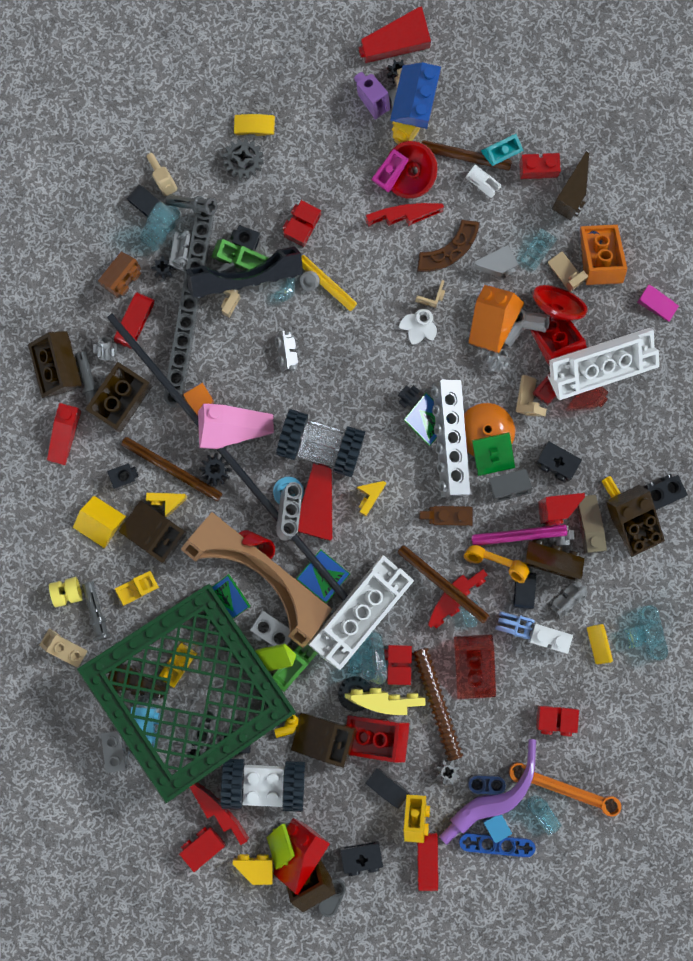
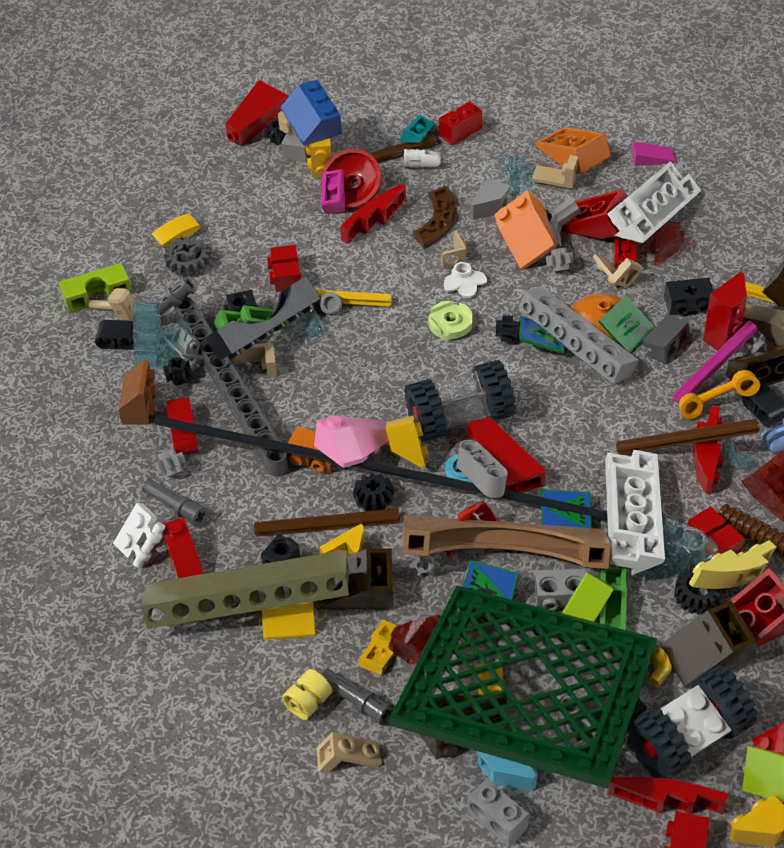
camera: 30 degrees left, 35 degrees down
dark brown slope [28,331,82,398] -> none
dark brown slope [85,361,153,434] -> none
light grey hinge [275,331,298,372] -> none
medium lavender torso [354,72,390,119] -> none
yellow slope [357,481,386,517] -> none
reddish brown hinge [419,506,473,526] -> none
red dish [533,285,588,321] -> none
dark brown slope [552,151,589,221] -> none
none -> lime arch [59,263,132,313]
none -> white plate [113,503,165,568]
none -> olive tile [140,550,350,629]
none -> yellow slope [386,416,429,468]
none -> clear red slope [388,615,441,665]
none -> yellowish green plate [428,301,473,341]

